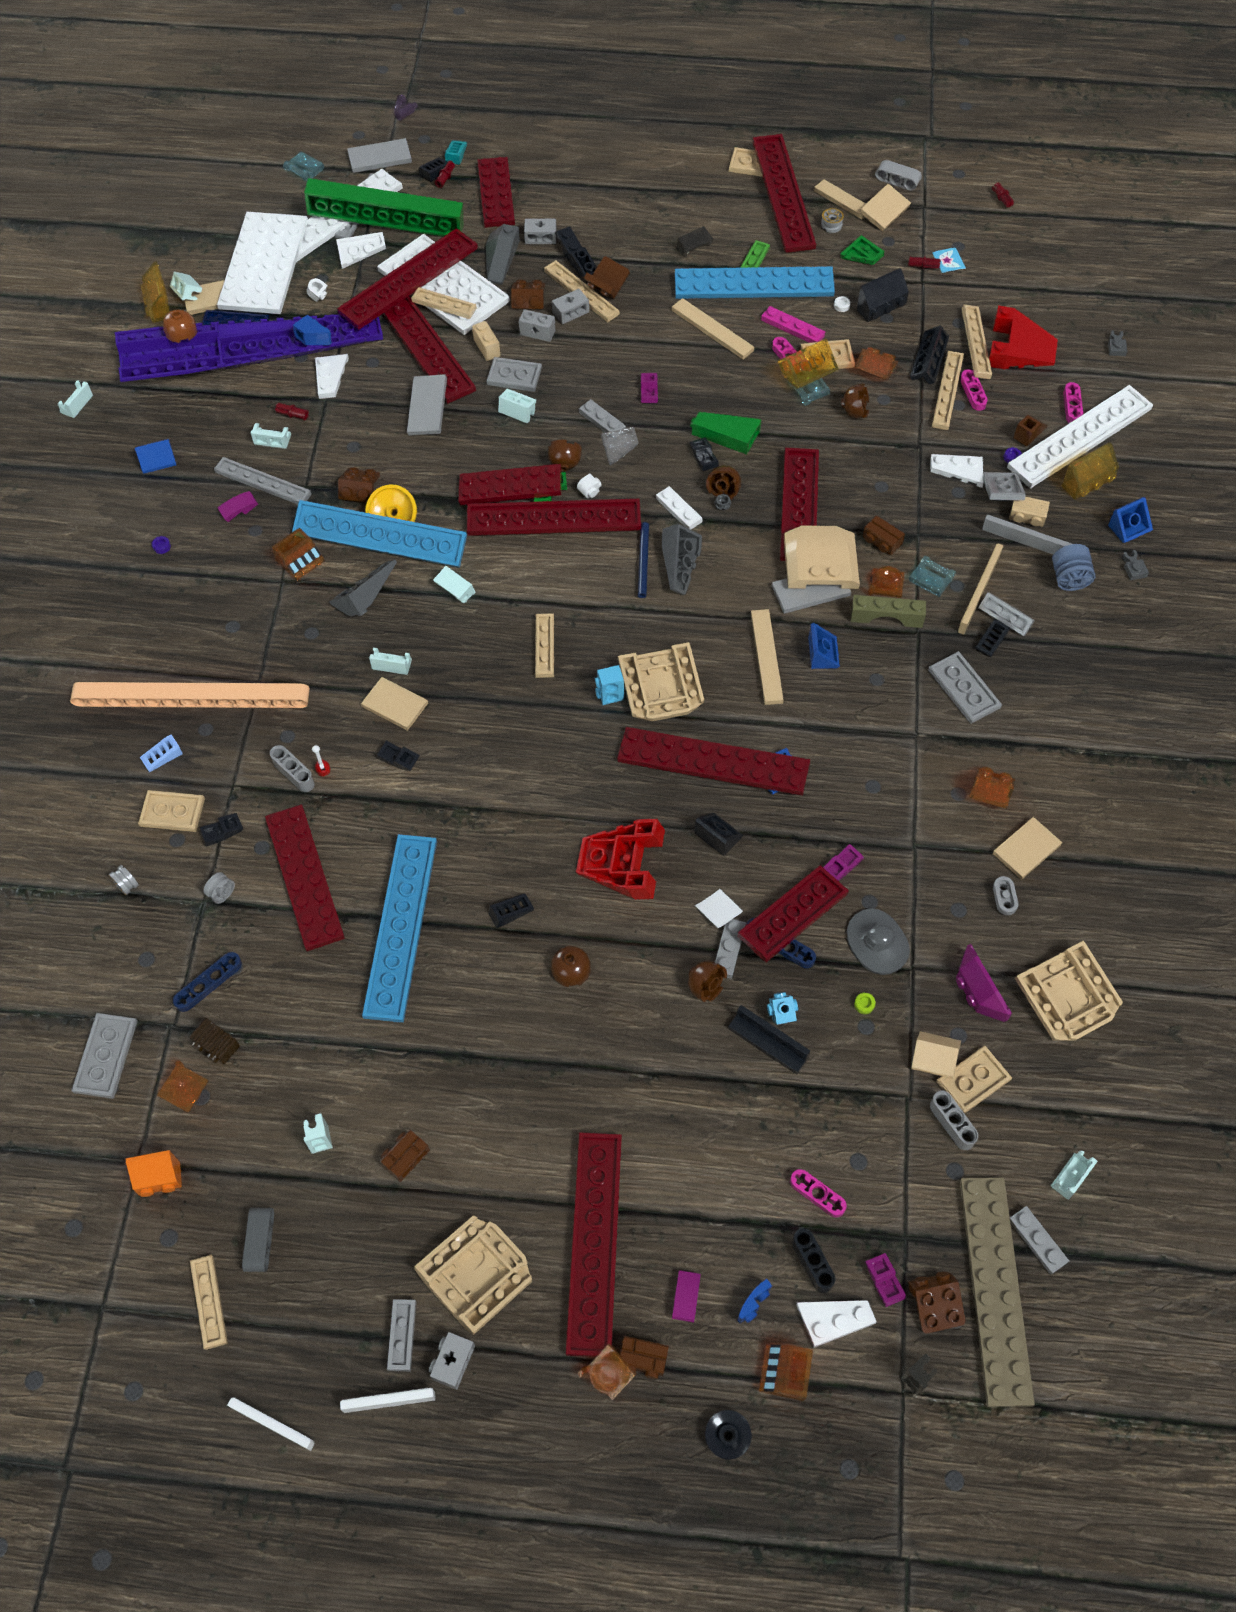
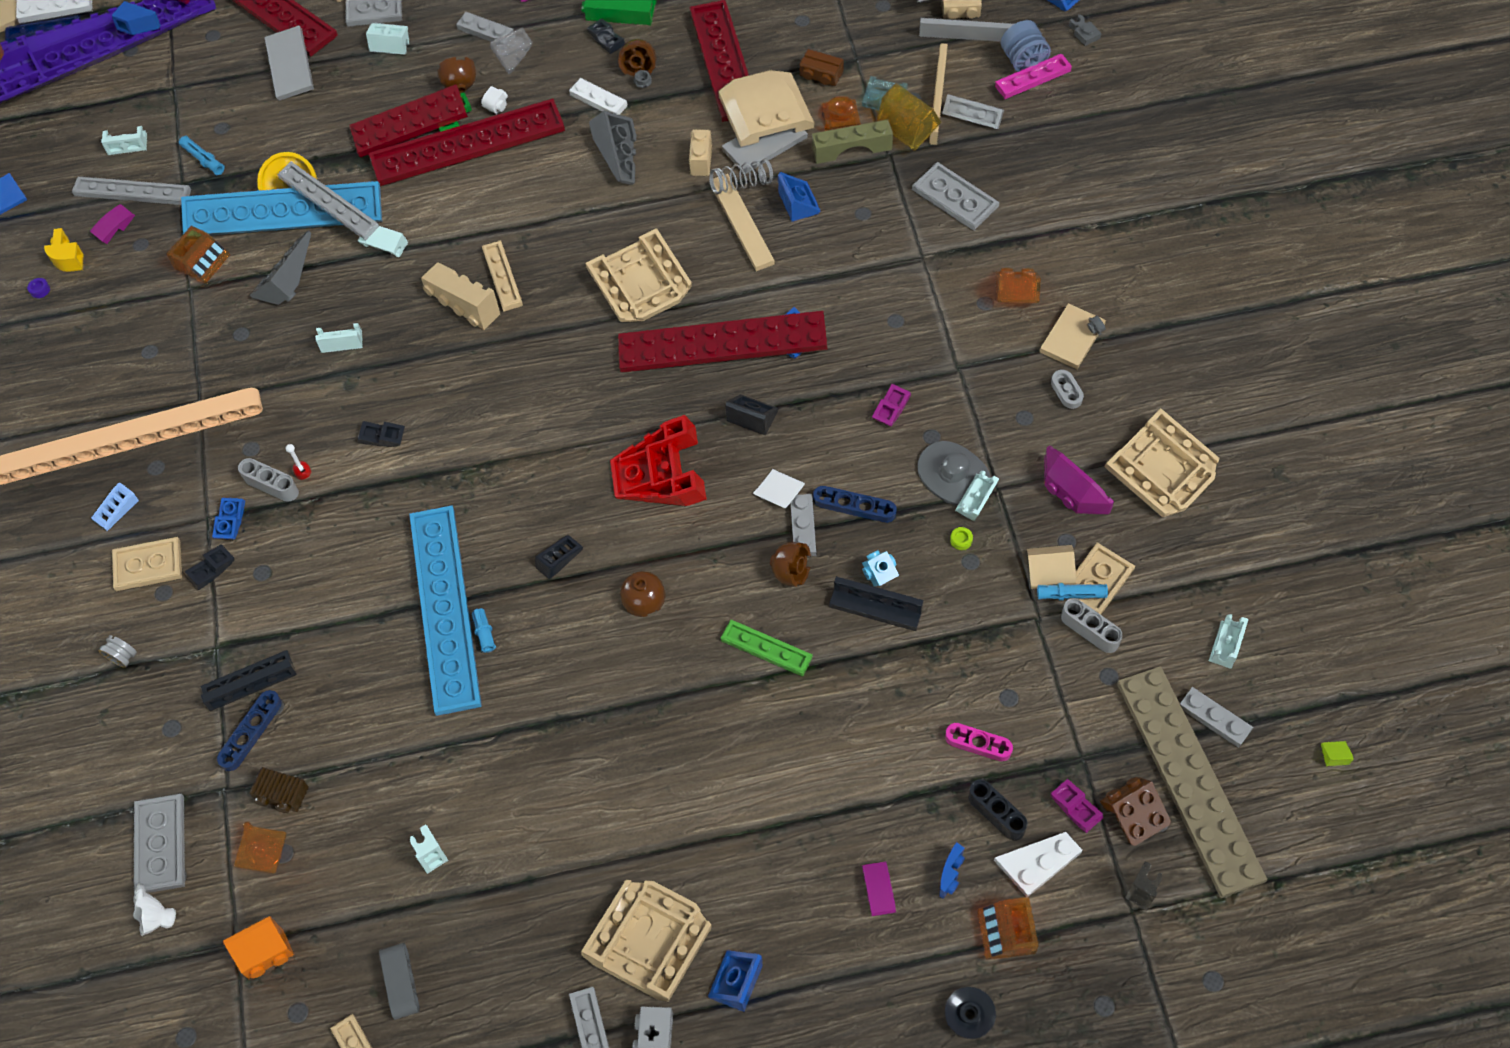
camera: 15 degrees left, 0 degrees up
light grey wheel [203,872,235,904] -> none
dark red plate [265,804,345,951] -> none
dark red axle [275,403,309,420] -> none
white wing [315,354,349,399] -> none
reddish brown bracket [338,467,380,502] -> none
tan tile [361,677,428,731] -> none
reddish brown brick [380,1130,430,1183] -> none
dark red plate [566,1133,622,1358] -> none
clear orange hat [578,1344,636,1400] -> none
medium azure brick [595,665,624,705] -> none
reddish brown brick [619,1336,669,1379] -> none
dark blue piece [638,522,649,598] -> none
dark red plate [737,865,849,962] -> none
black slope [975,619,1010,658] -> none
none -> yellow brick [44,228,84,272]
none -> white hair [134,883,176,936]
none -> dark azure pin [179,136,225,175]
none -> black fence [201,650,297,711]
none -> blue slope [212,498,245,540]
none -> light grey tile [277,161,379,240]
none -> tan wedge [421,262,500,330]
none -> dark azure axle [472,608,496,653]
none -> tan brick [689,130,712,176]
none -> blue slope [708,950,763,1012]
none -> light grey piece [710,159,773,194]
none -> bright green tile [721,620,813,677]
none -> clear yellow slope [876,83,942,151]
none -> light aqua hinge [955,471,999,521]
none -> dark pink plate [995,53,1072,99]
none -> dark azure pin [1037,583,1108,601]
none -> dark grey plate [1087,315,1106,335]
none -> lime slope [1321,741,1354,766]

